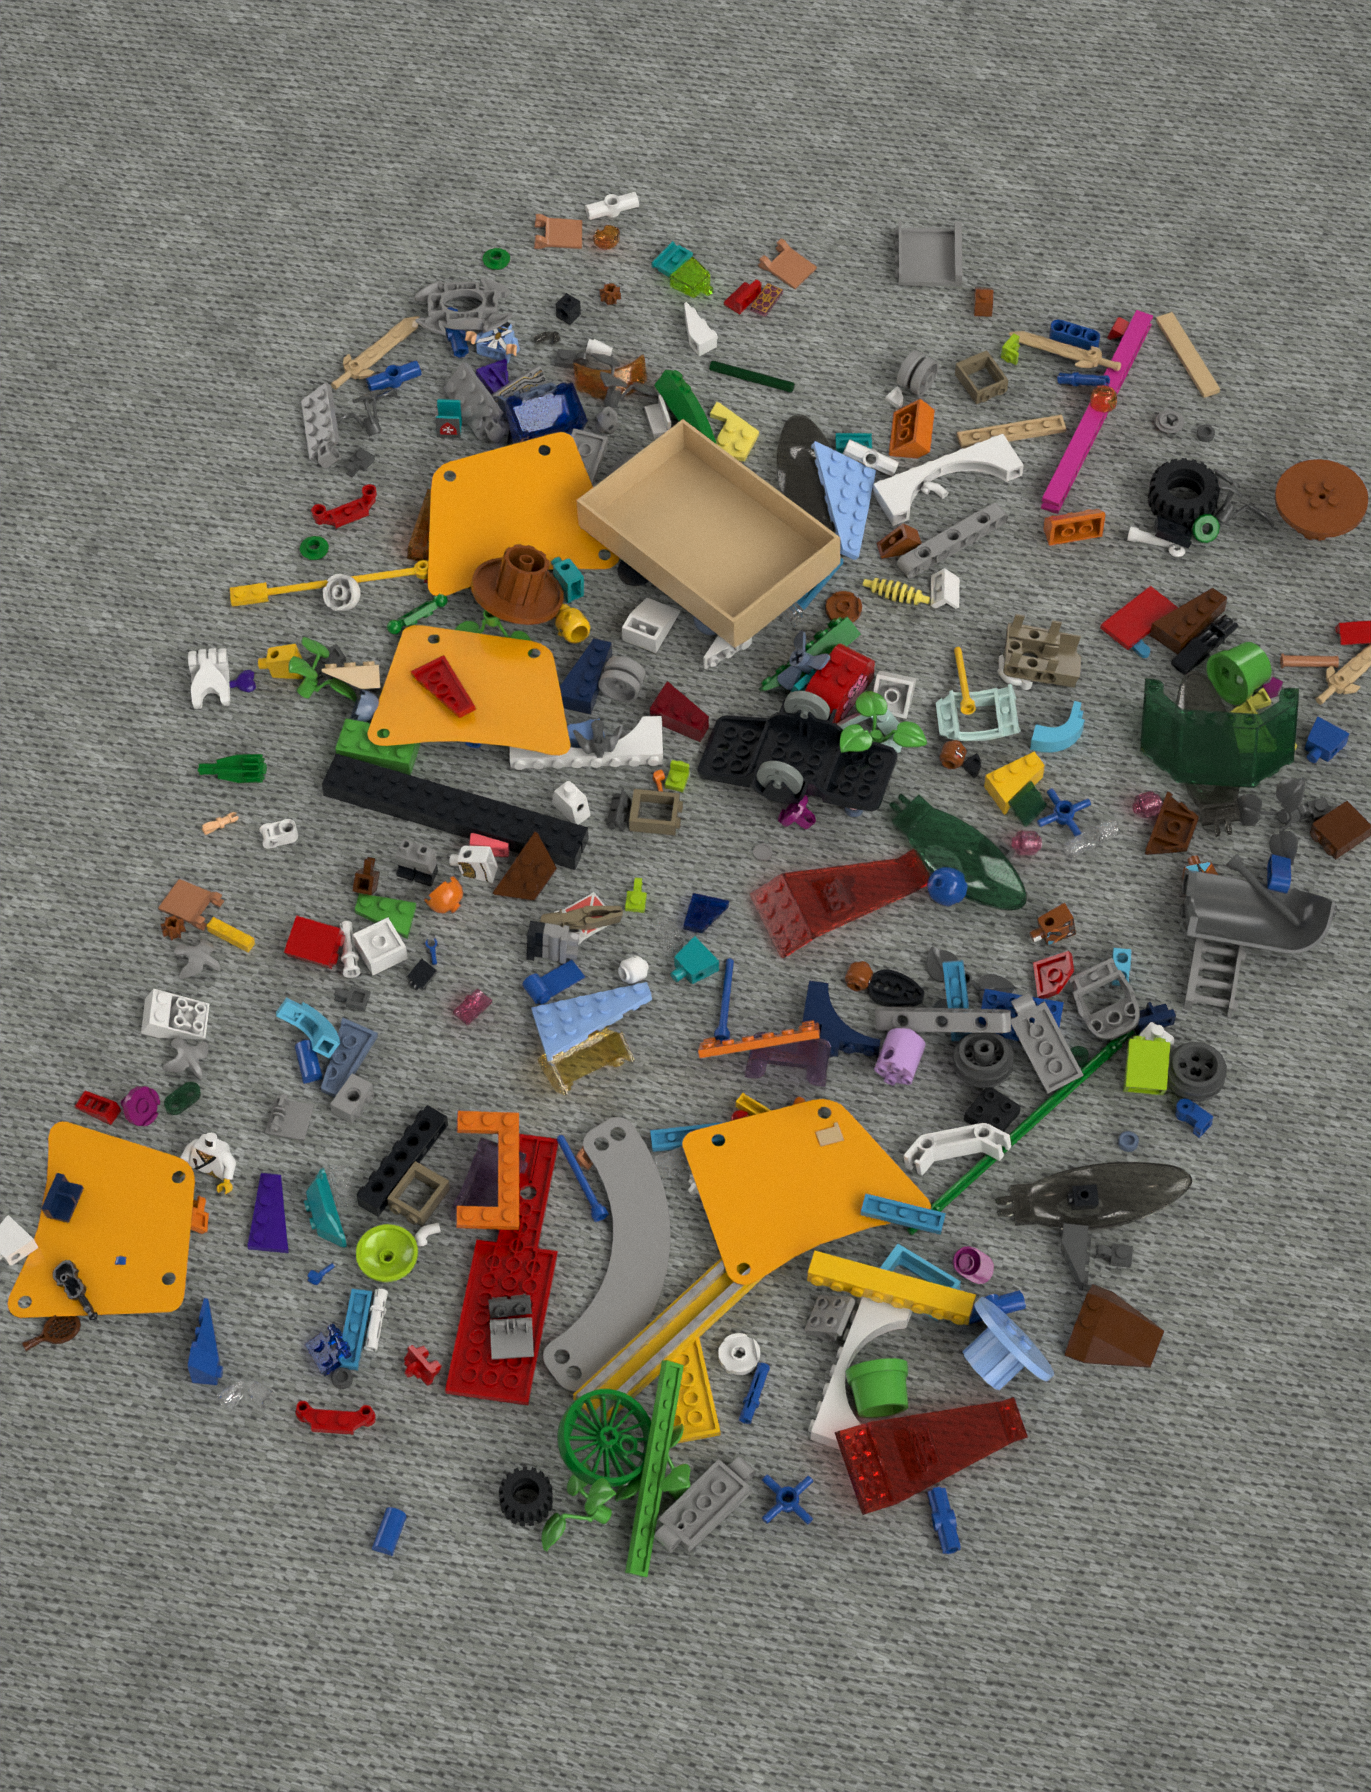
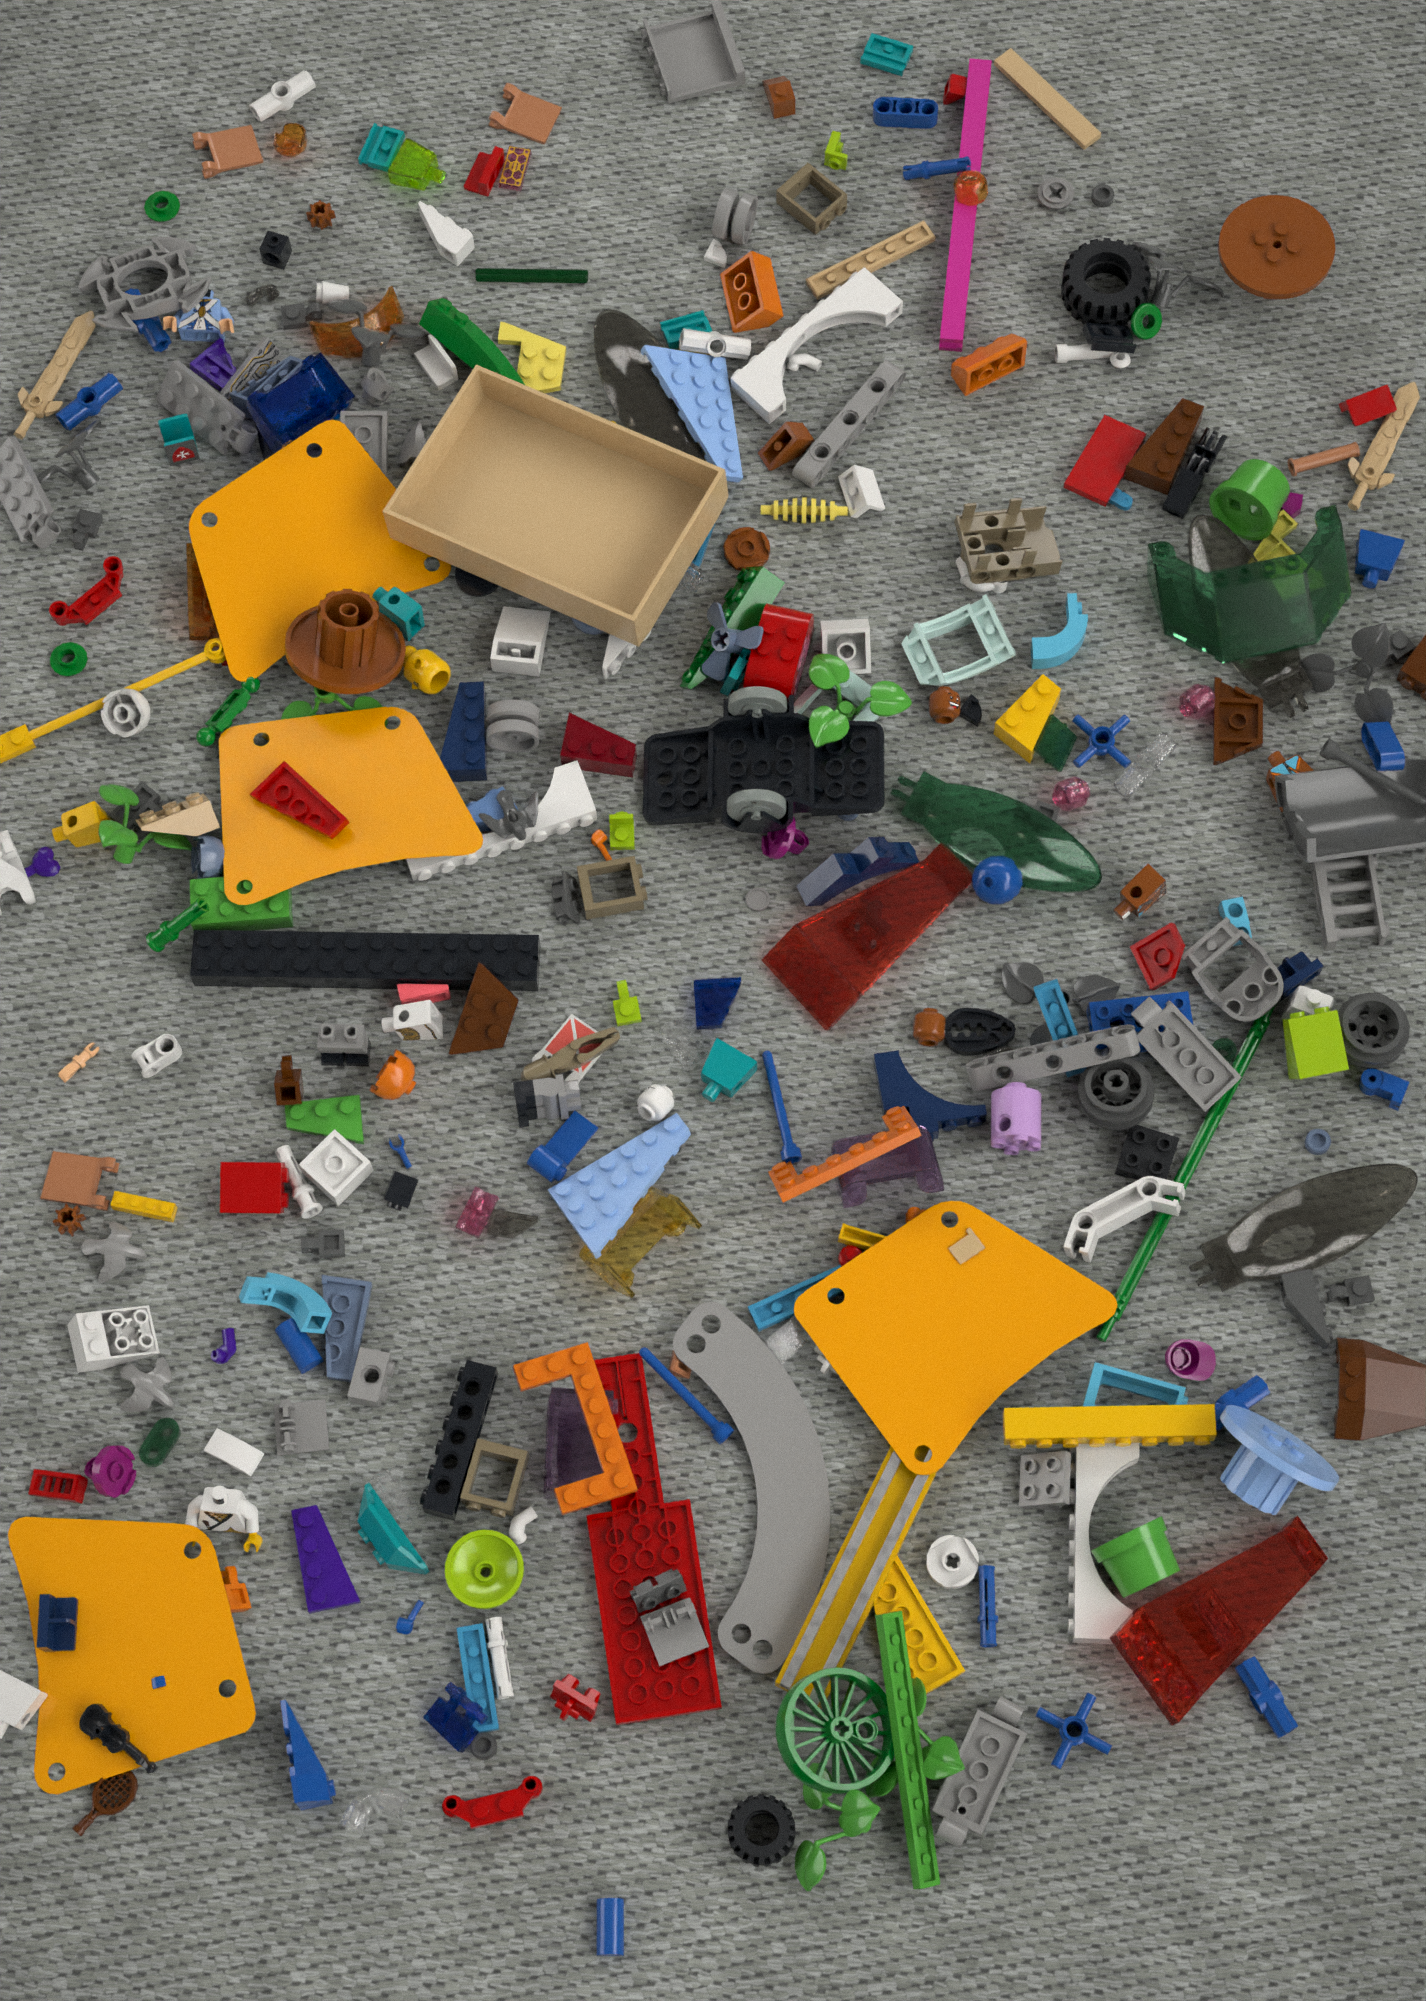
camera: 15 degrees left, 10 degrees up
green piece [198,754,267,783] -> none
white torso [552,781,590,825] -> none
dark azure plate [860,1194,946,1235] -> none
yellow piece [954,647,976,715] -> none
tan sword [1009,331,1121,371] -> none
black brick [1067,1184,1099,1211] -> none
none -> green pin [146,898,209,952]
none -> white slope [203,1428,264,1476]
none -> dark purple arm [211,1328,237,1364]
none -> clear smoke tile [487,1209,539,1239]
none -> dark blue arch [796,837,920,906]
none -> teal plate [860,33,913,76]

